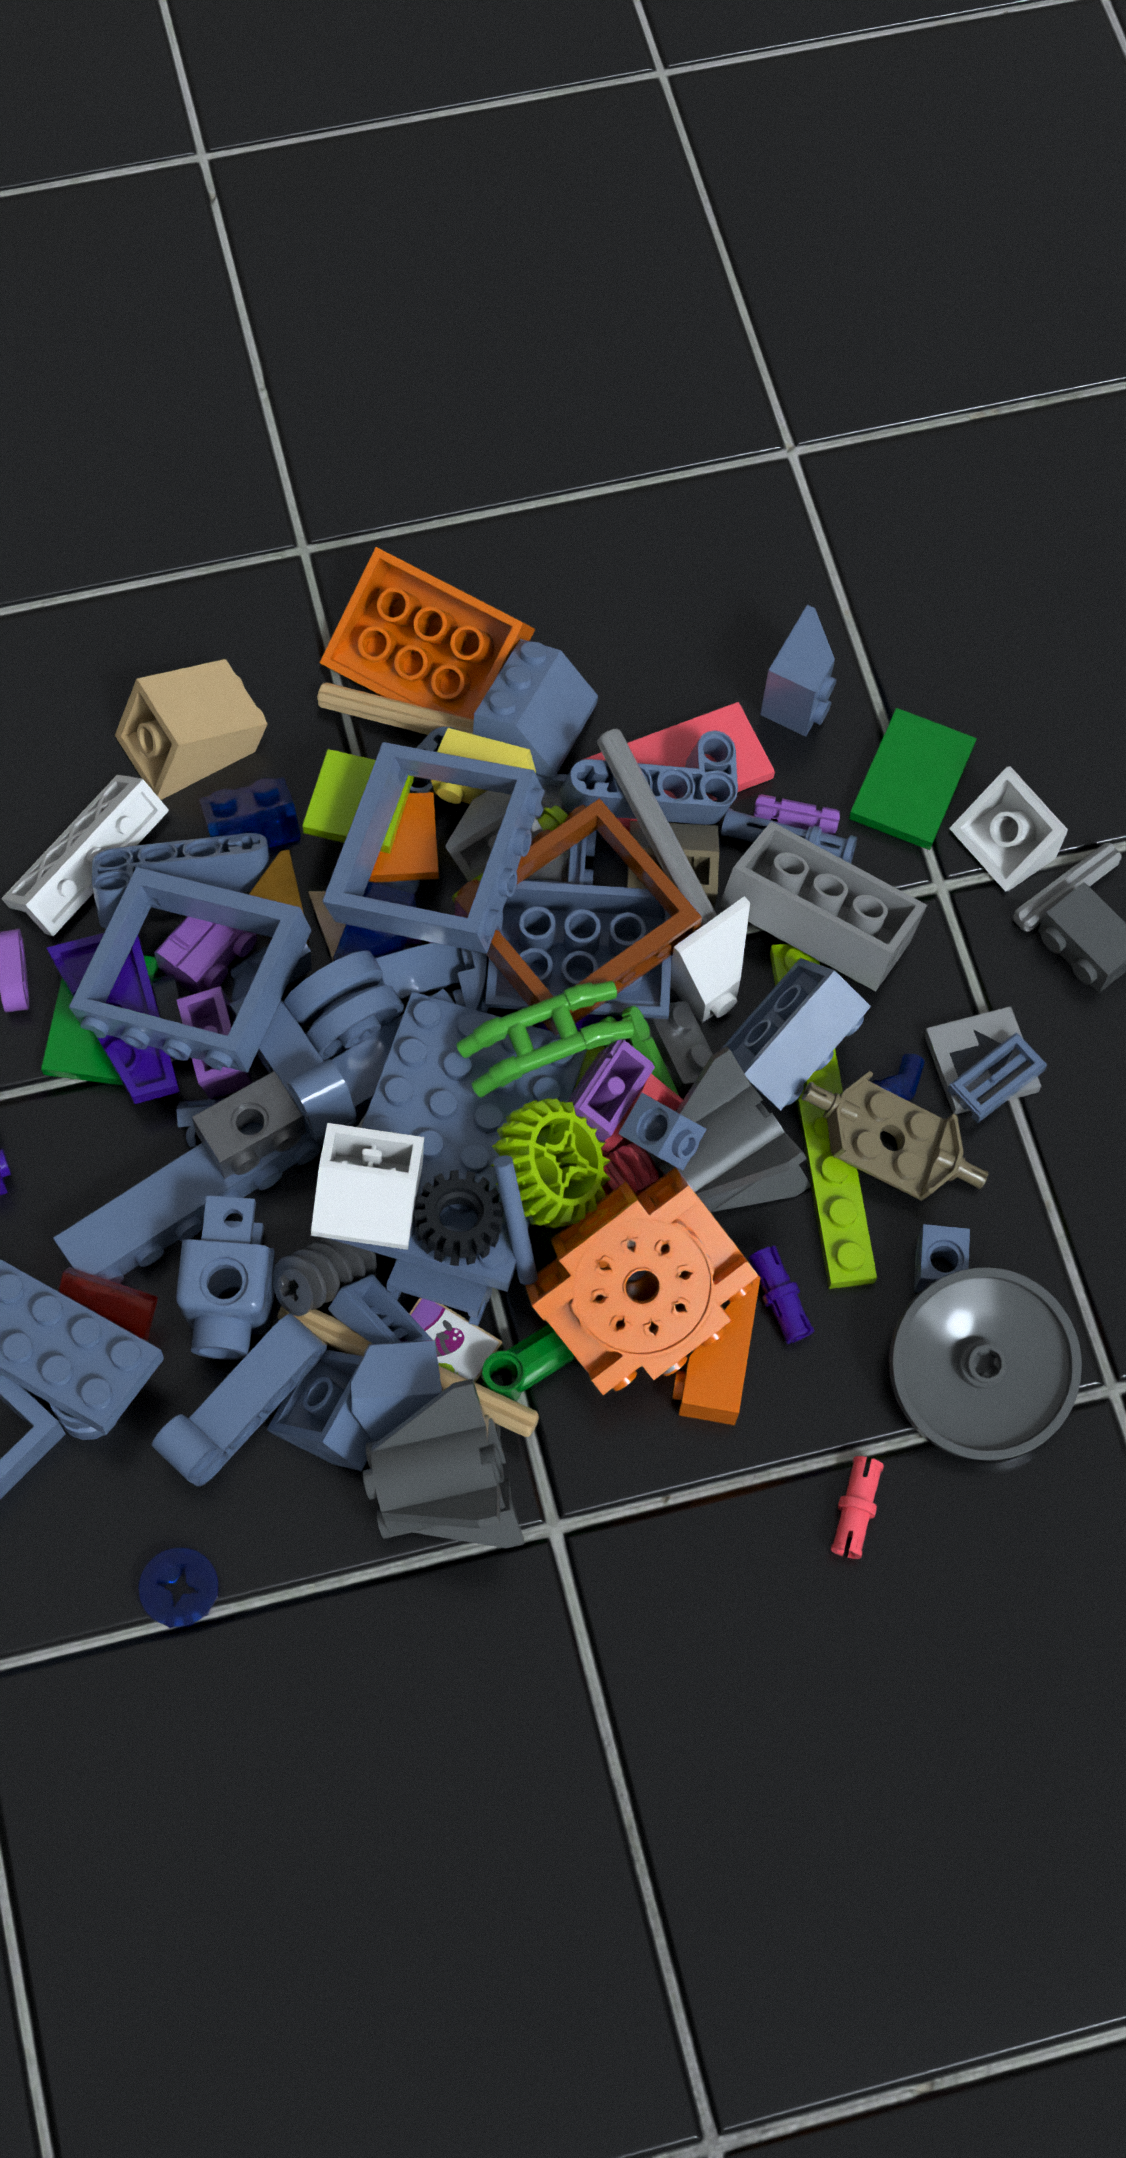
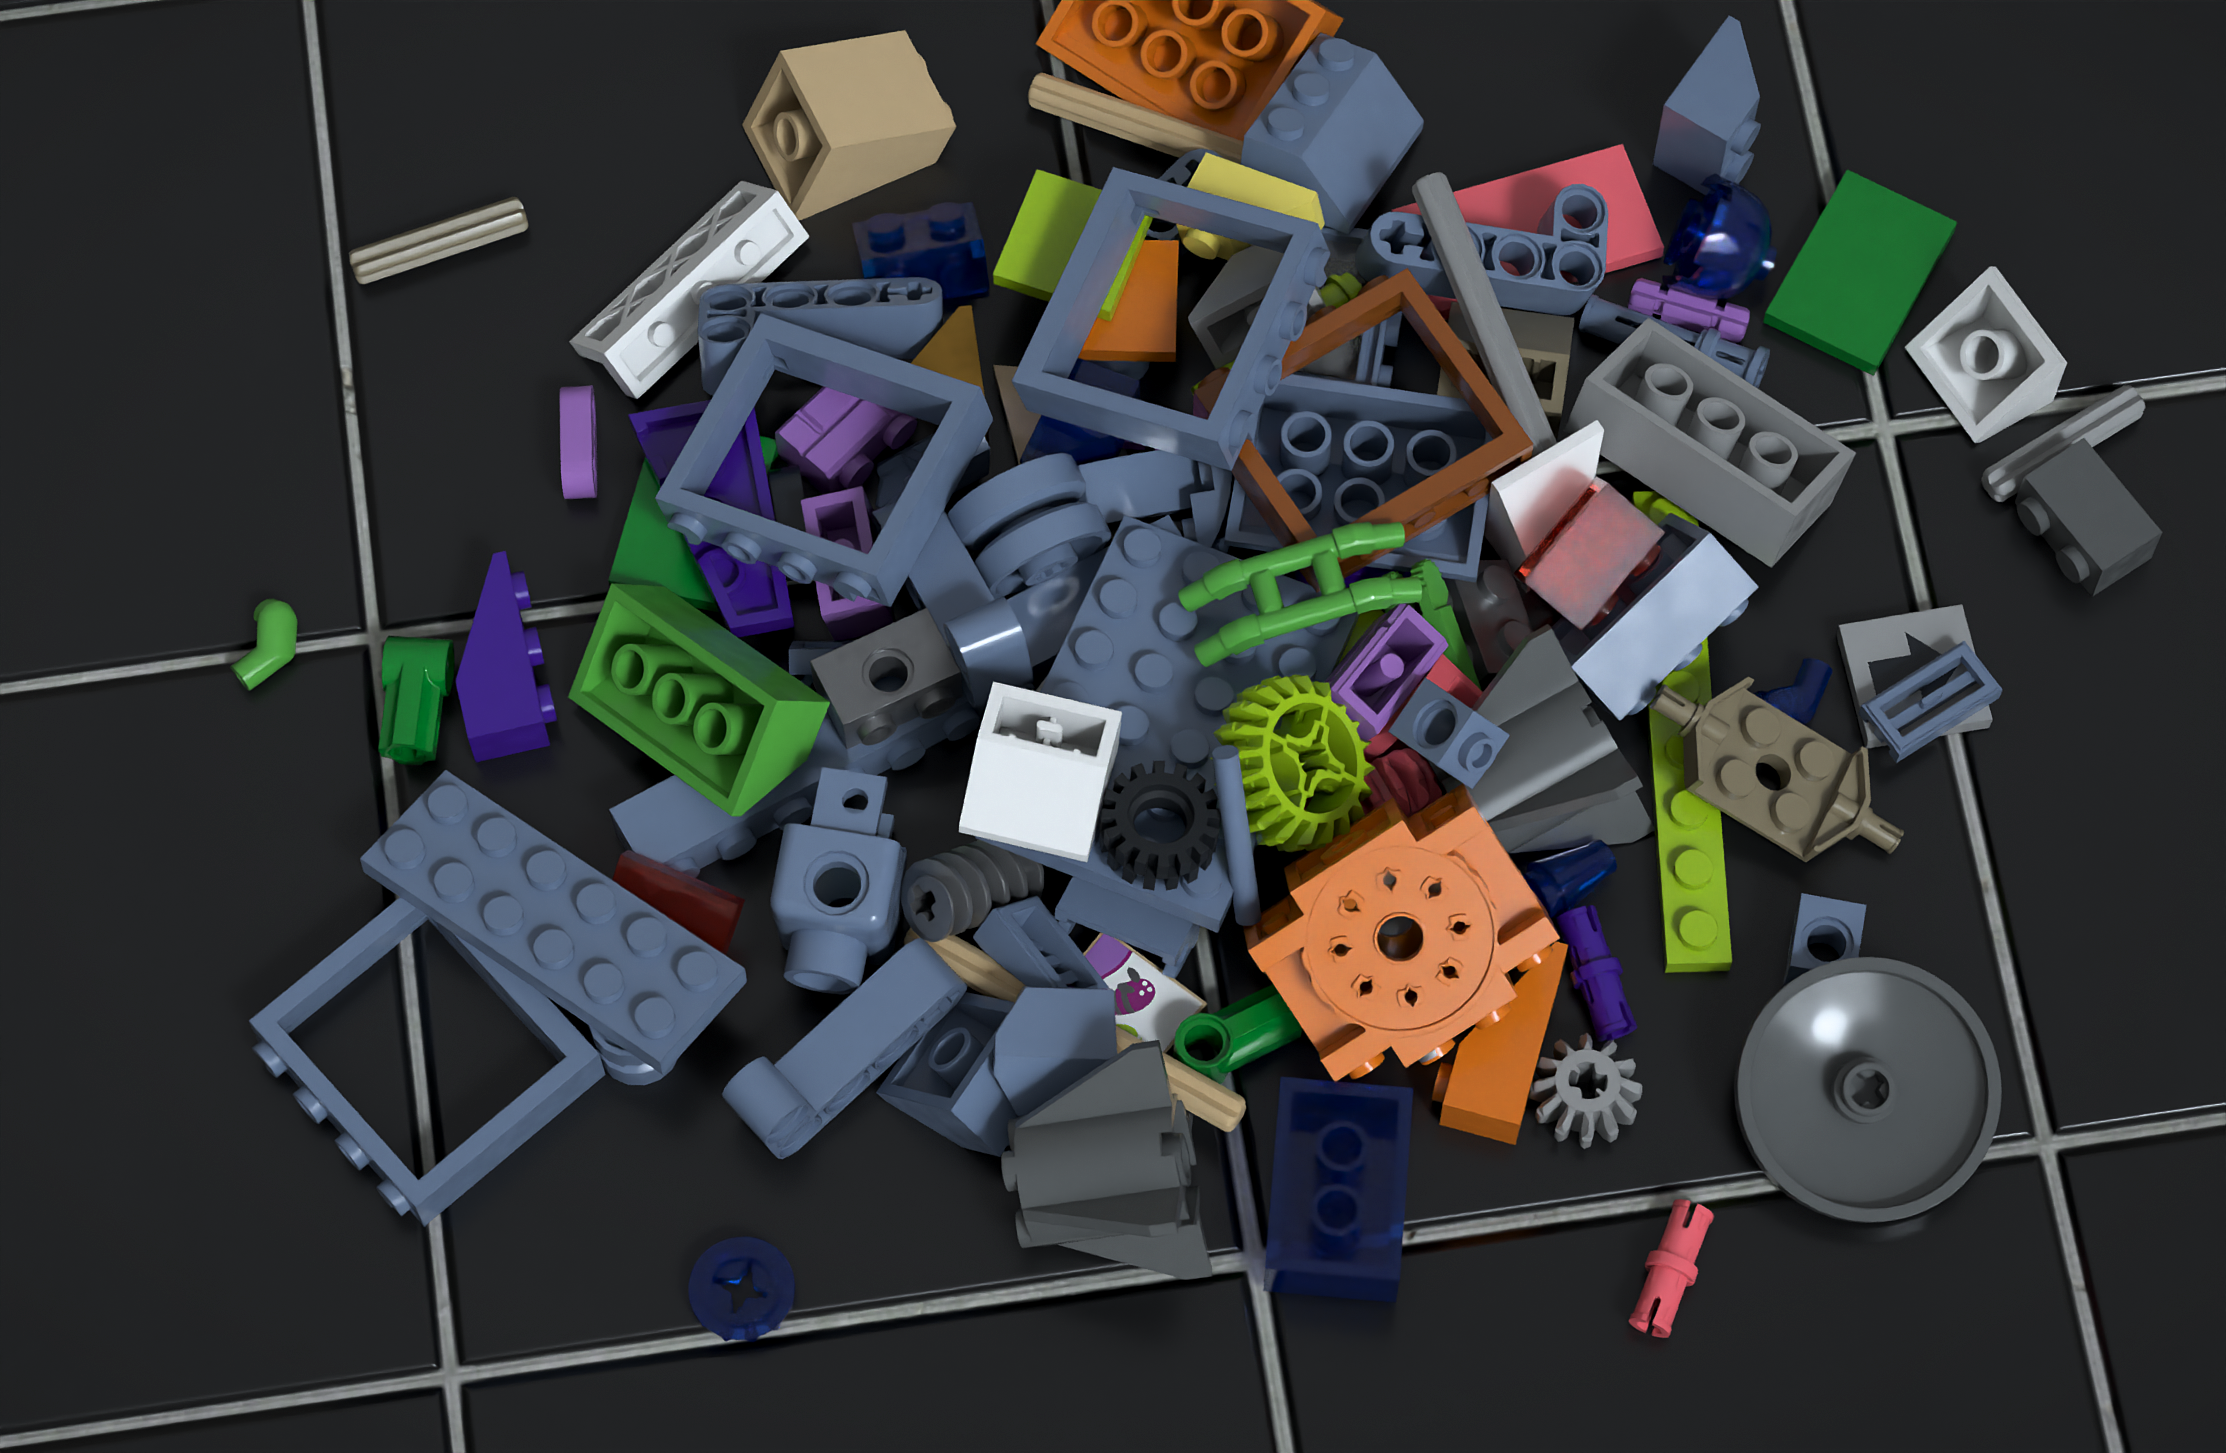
camera: 10 degrees right, 0 degrees up
none -> bright green slope [568,583,830,817]
none -> clear blue brick [1263,1077,1413,1302]
none -> clear red slope [1513,477,1665,631]
none -> clear blue cone [1522,839,1617,918]
none -> light grey gear [1529,1033,1642,1149]
none -> clear blue cylinder [1662,173,1777,301]

